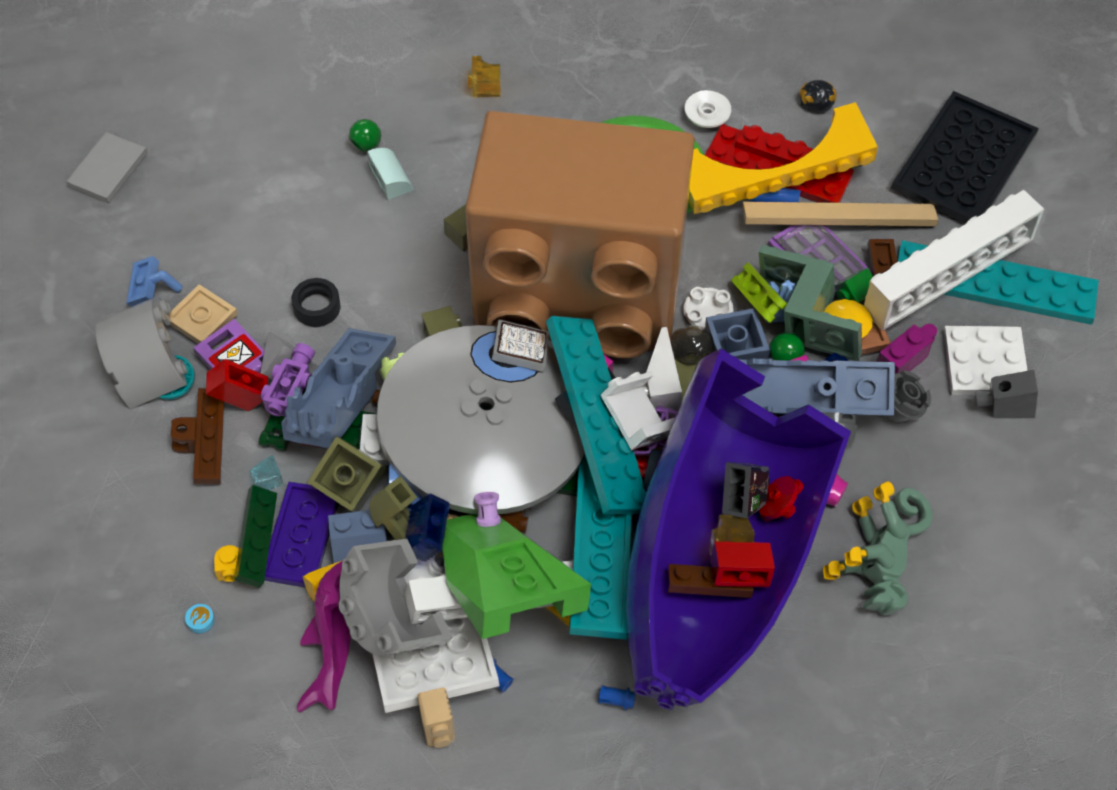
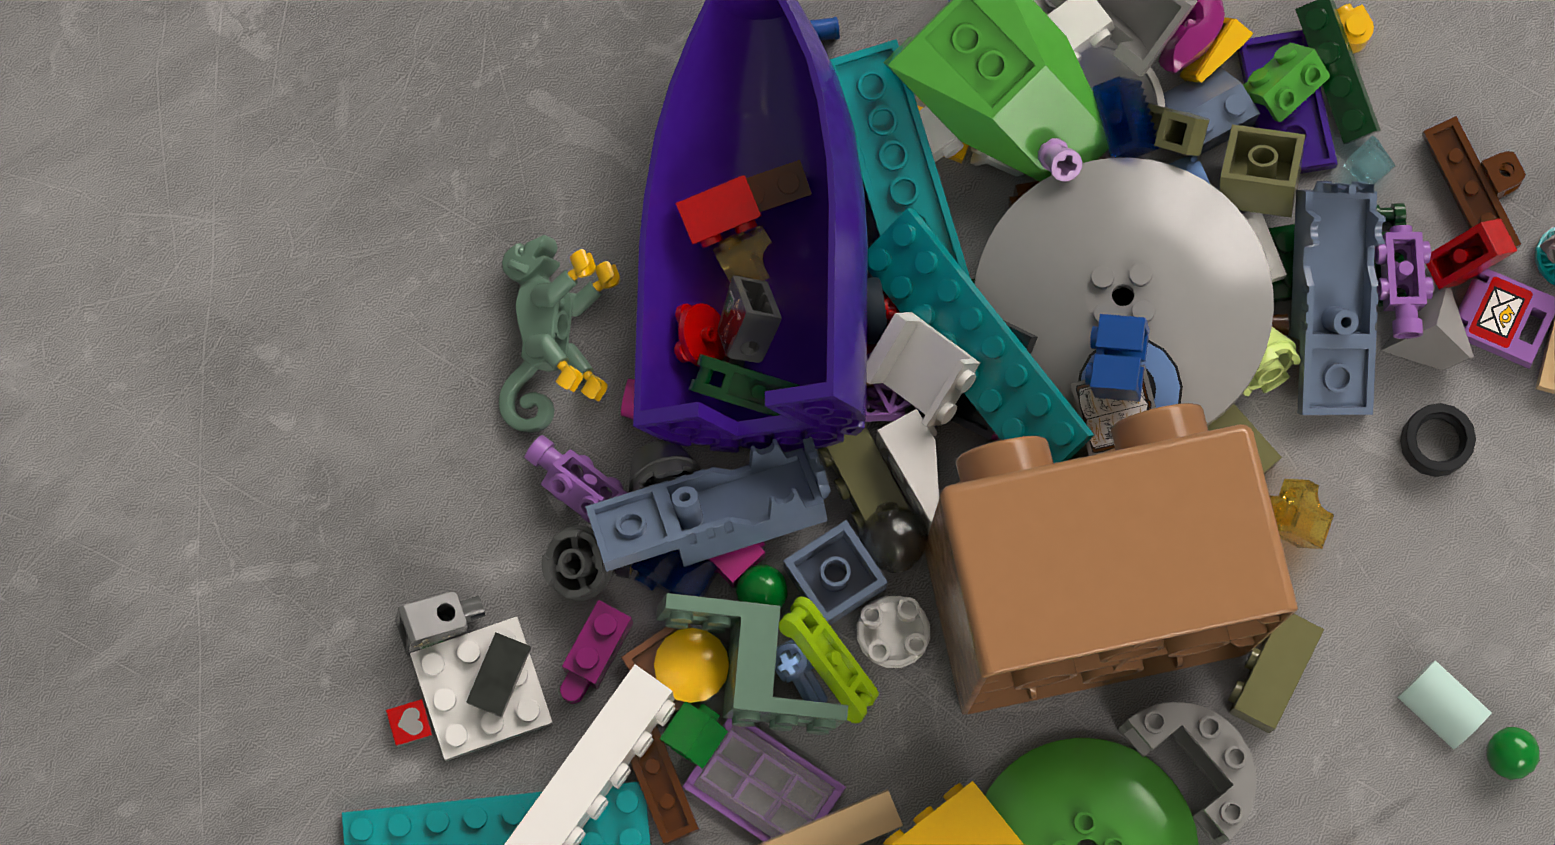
camera: 160 degrees right, 20 degrees up
none -> red tile [386,699,434,747]
none -> pearl dark grey tile [466,632,531,717]
none -> medium lavender brick [524,435,627,523]
none -> dark green plate [689,354,800,416]
none -> blue piece [1085,314,1150,402]
none -> bright green bracket [1243,43,1330,122]
none -> clear yellow brick [1269,479,1334,549]

